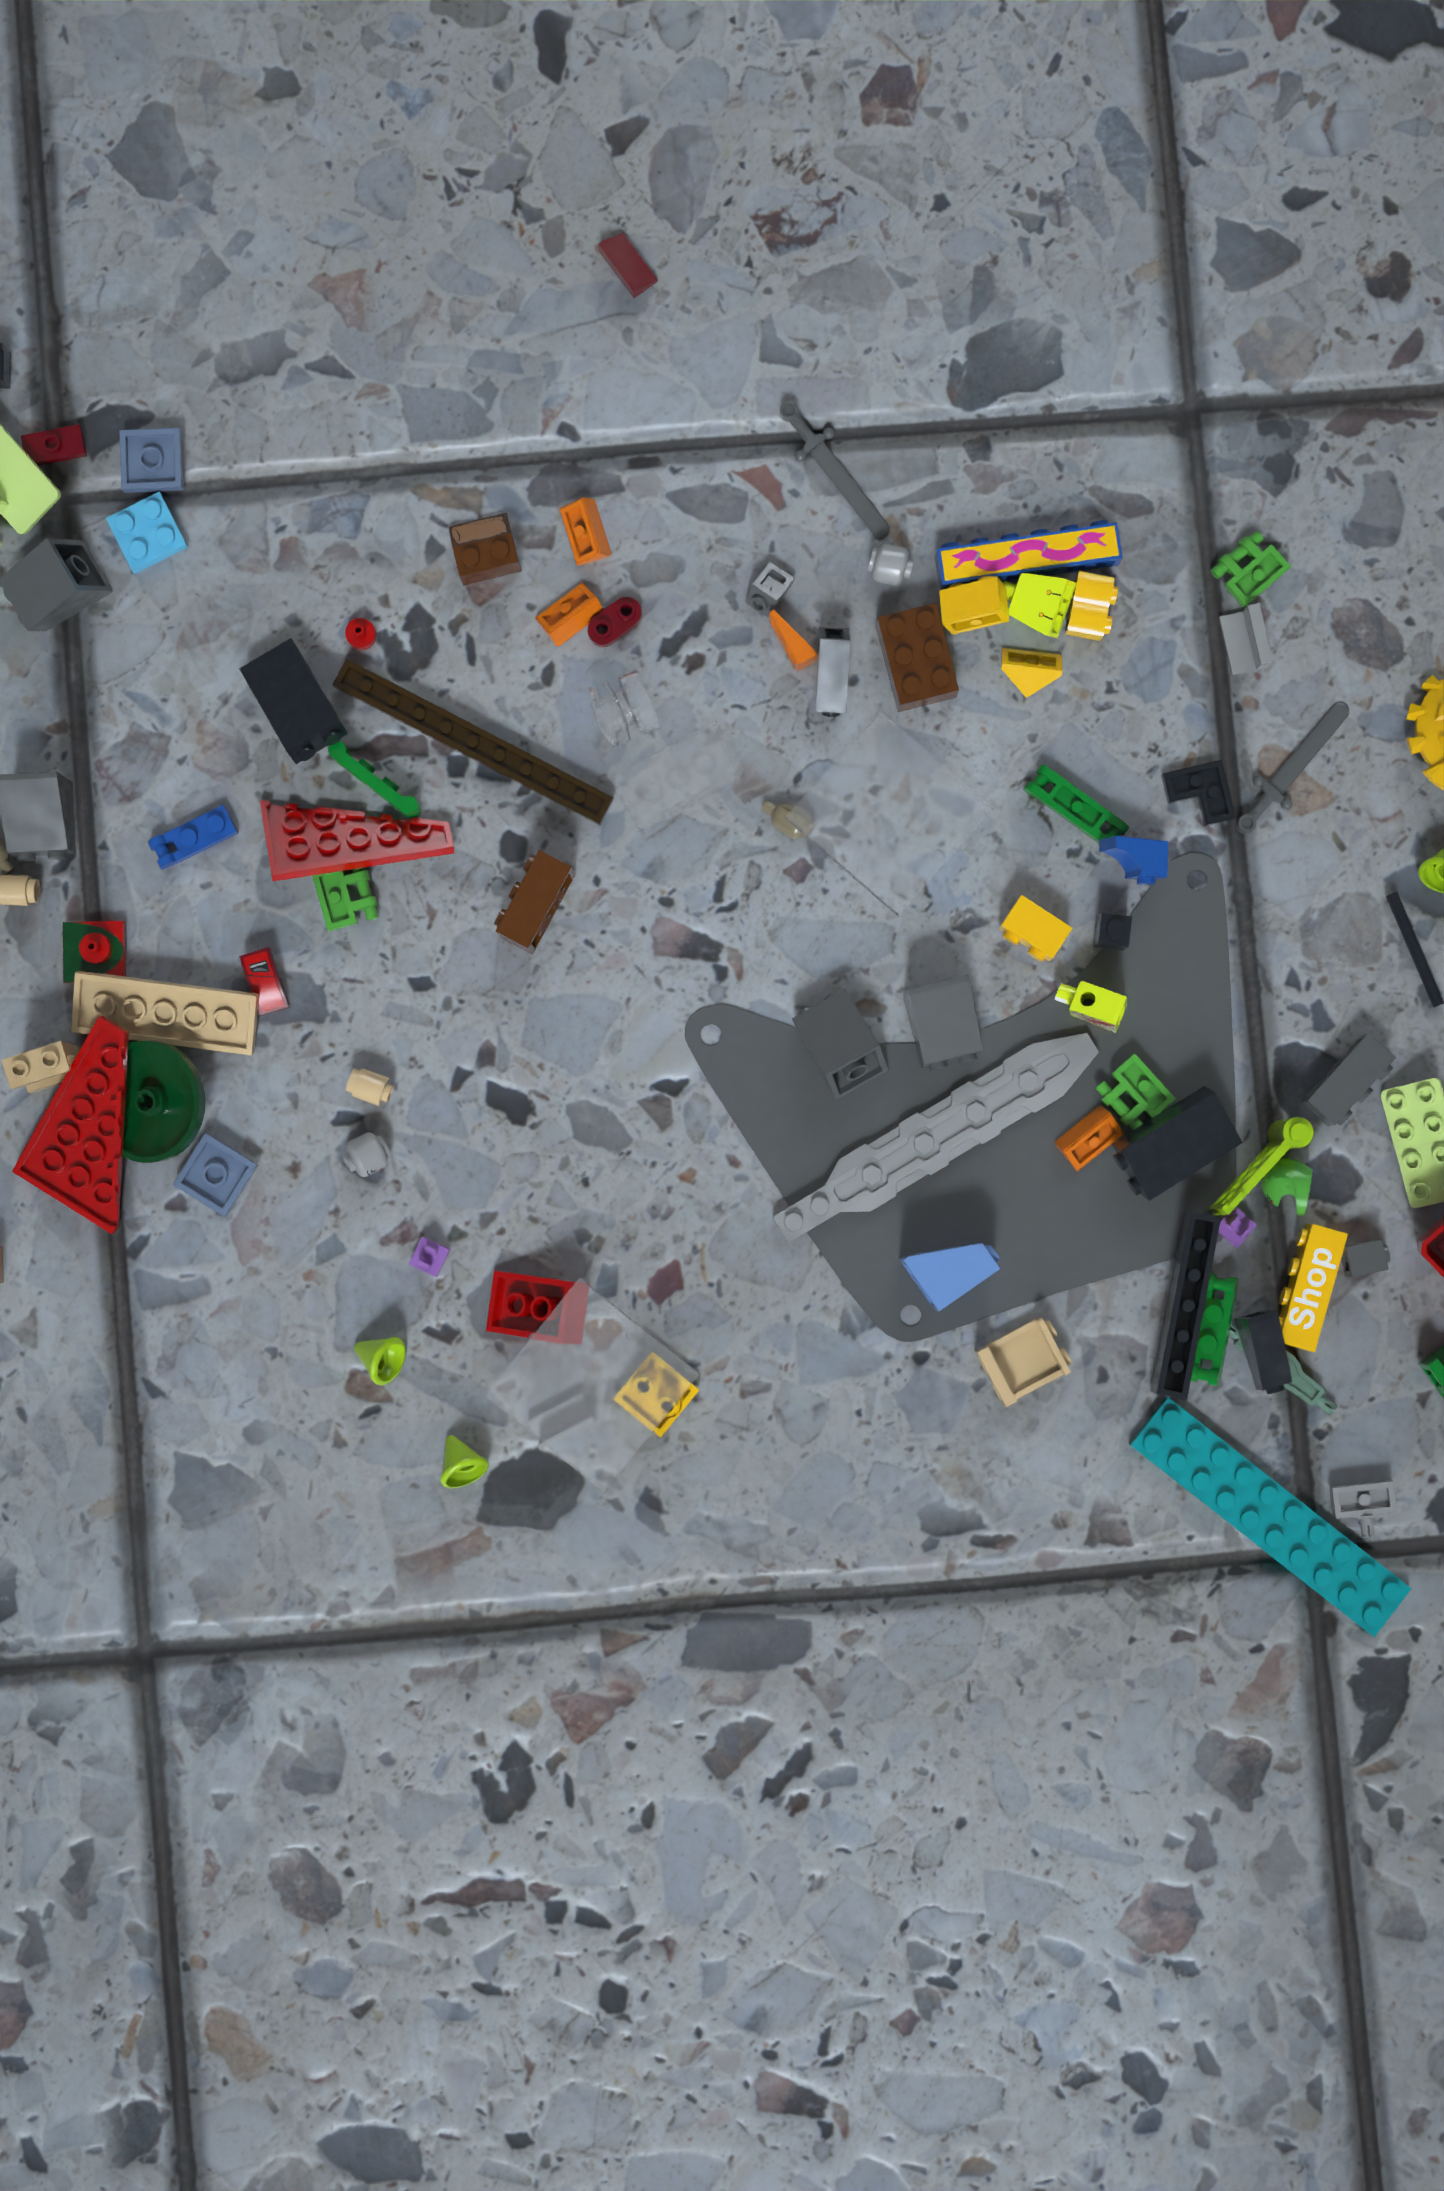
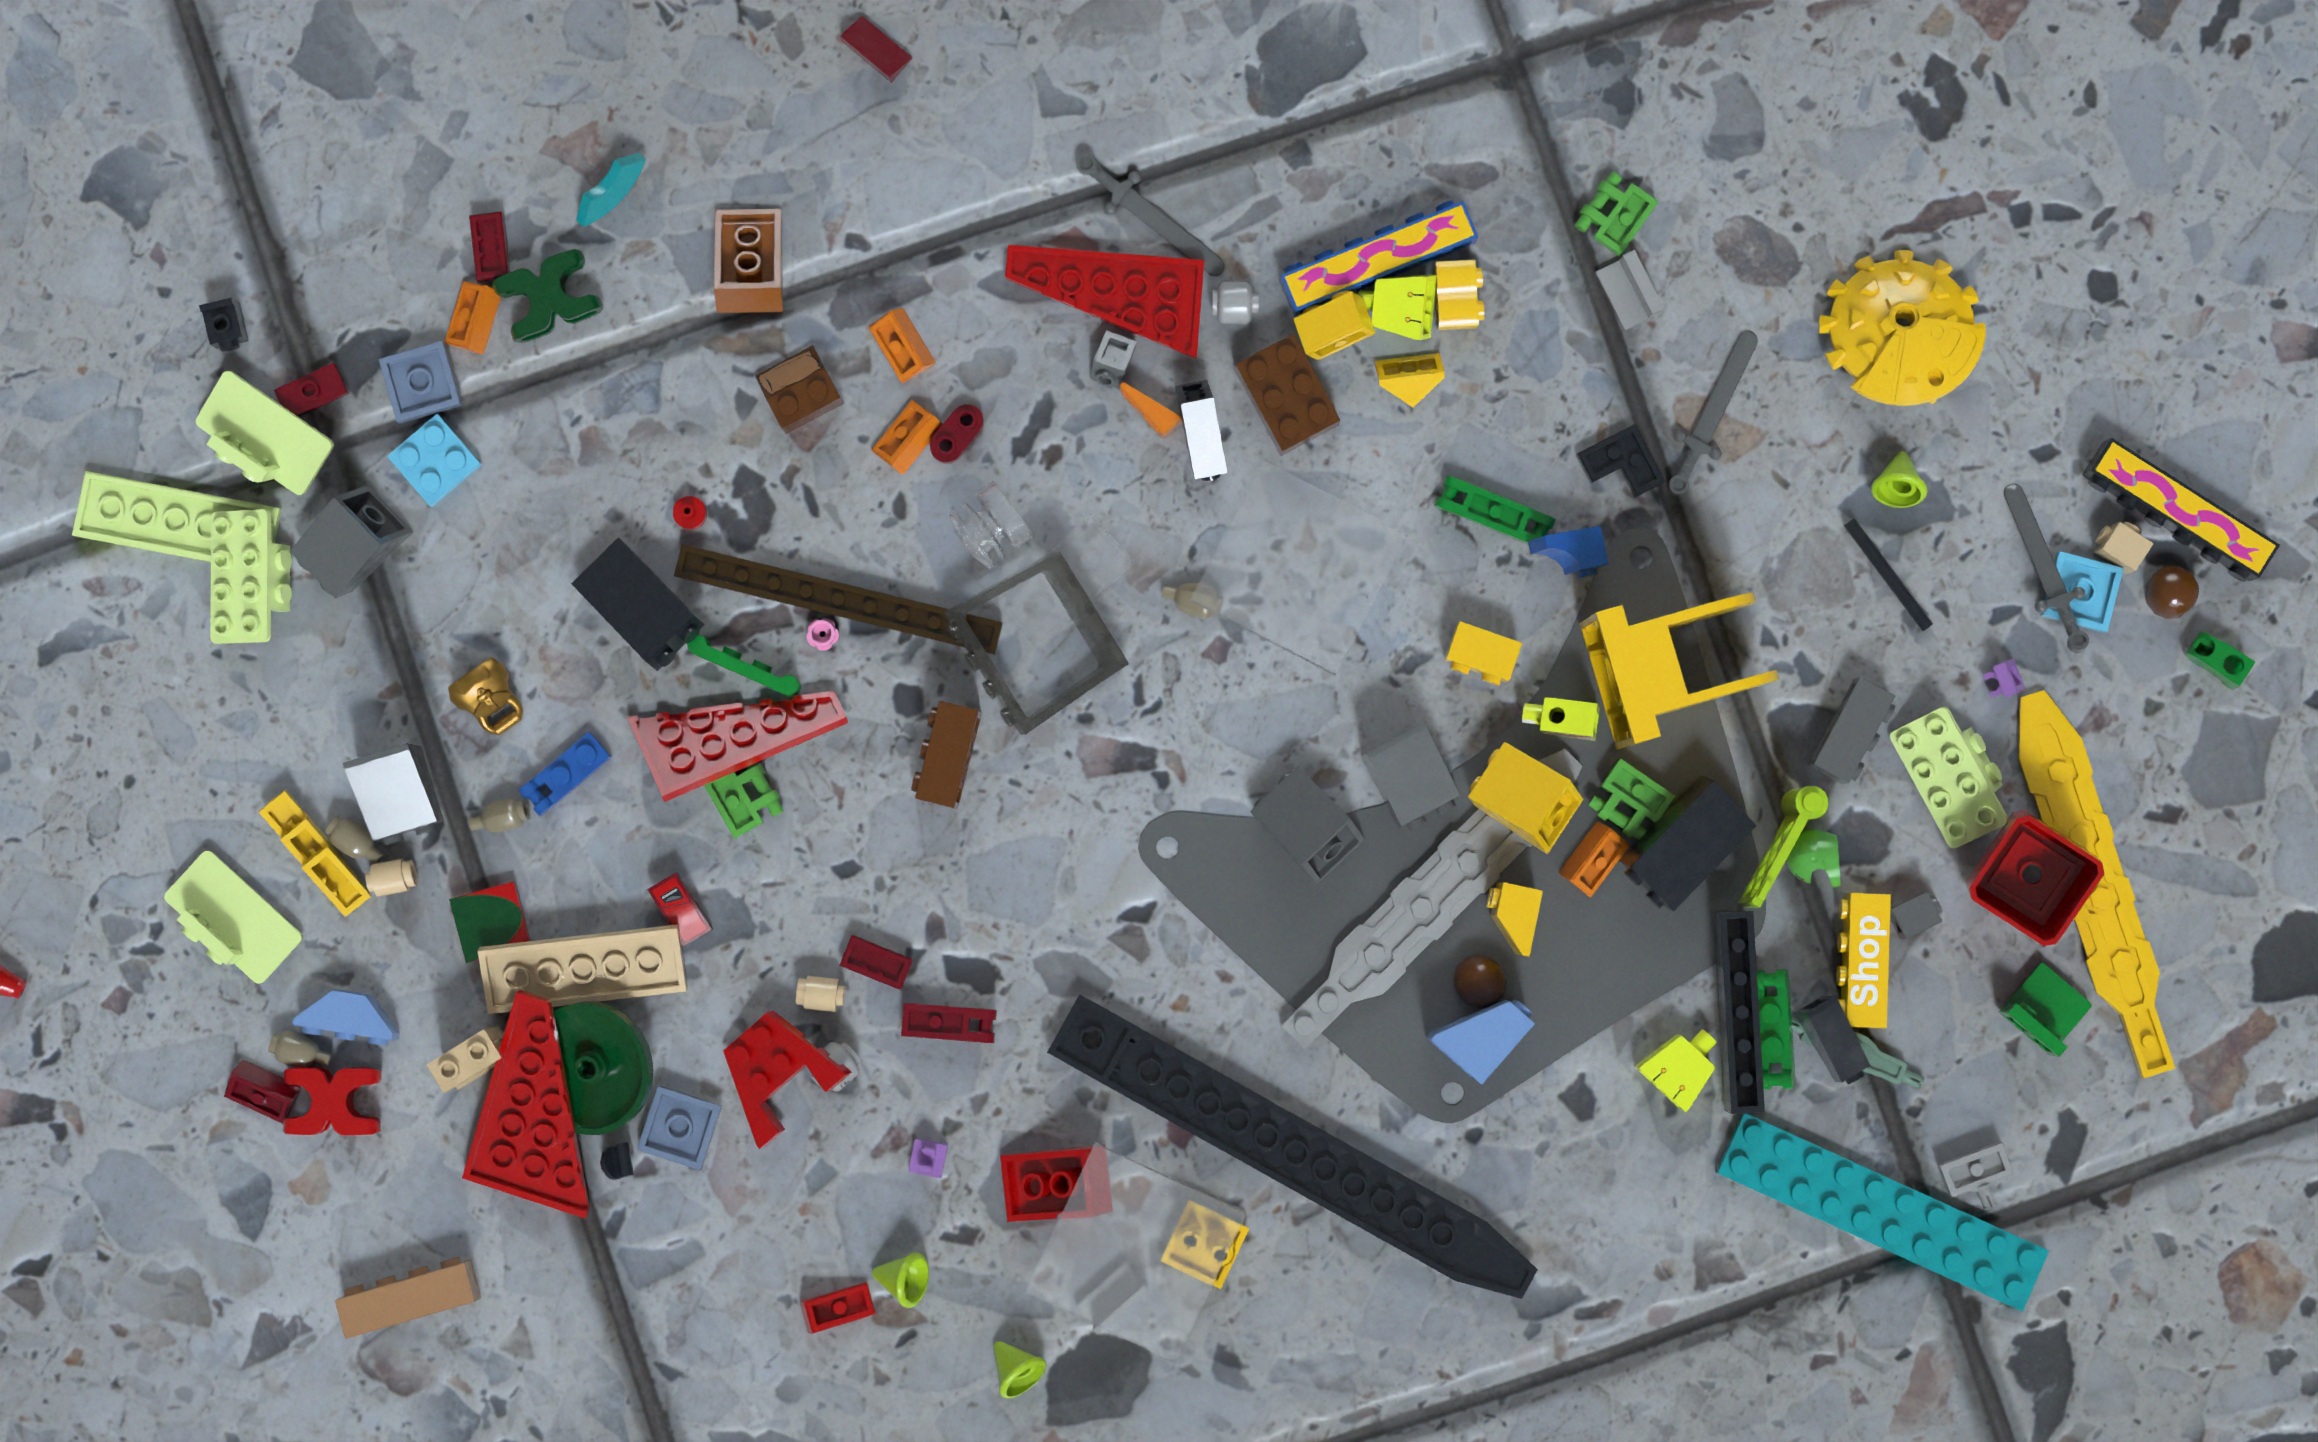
camera: 20 degrees left, 0 degrees up
red tile [79,933,113,964] -> none
tan panel [974,1317,1072,1407] -> none
black brick [1093,913,1132,951] -> none
medium lavender tile [1218,1206,1257,1248] -> none
none -> orange slope [444,281,501,354]
none -> pearl gold piece [448,657,523,735]
none -> dark tan plant [468,798,531,833]
none -> dark red plate [469,211,510,282]
none -> dark green piece [492,249,603,343]
none -> teal tile [576,152,646,227]
none -> black plate [600,1142,634,1180]
none -> dark orange slope [714,209,783,313]
none -> red wing [723,1010,852,1149]
none -> red slope [800,1282,875,1334]
none -> bright pink plate [806,618,839,651]
none -> dark red plate [839,935,914,990]
none -> dark red plate [901,1003,997,1043]
none -> clear smoke windscreen [944,551,1129,735]
none -> red wing [1005,245,1205,360]
none -> black wedge [1047,994,1538,1299]
none -> reddish brown hair [1454,954,1507,1008]
none -> yellow slope [1468,742,1584,854]
none -> yellow slope [1486,882,1543,957]
none -> yellow piece [1579,592,1780,750]
none -> neon yellow torso [1635,1029,1717,1112]

